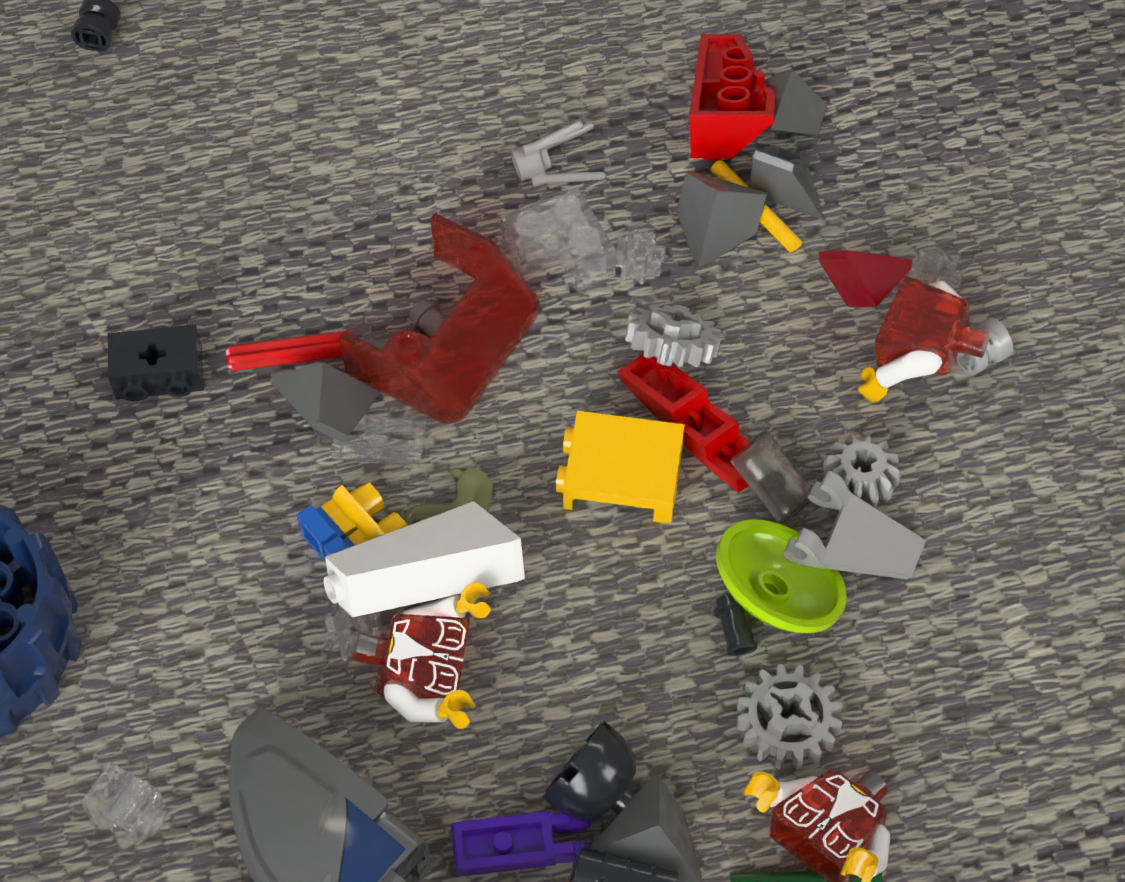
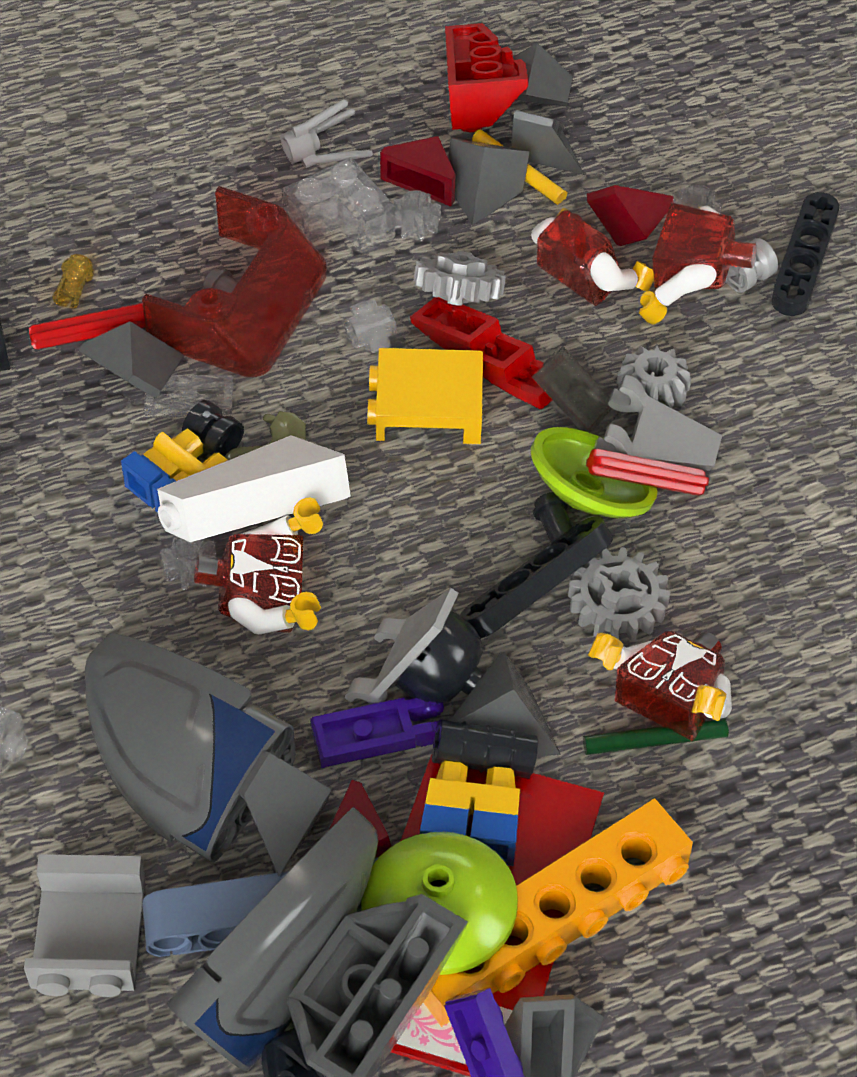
camera: 10 degrees left, 5 degrees down
none -> clear yellow pin [52,254,94,309]
none -> black wheel [182,400,244,457]
none -> clear gear [344,299,397,354]
none -> light grey flag [345,588,459,705]
none -> dark red slope [380,136,456,207]
none -> black beam [460,516,613,638]
none -> clear red torso [531,208,659,306]
none -> axle [586,448,709,496]
none -> black beam [771,192,839,316]

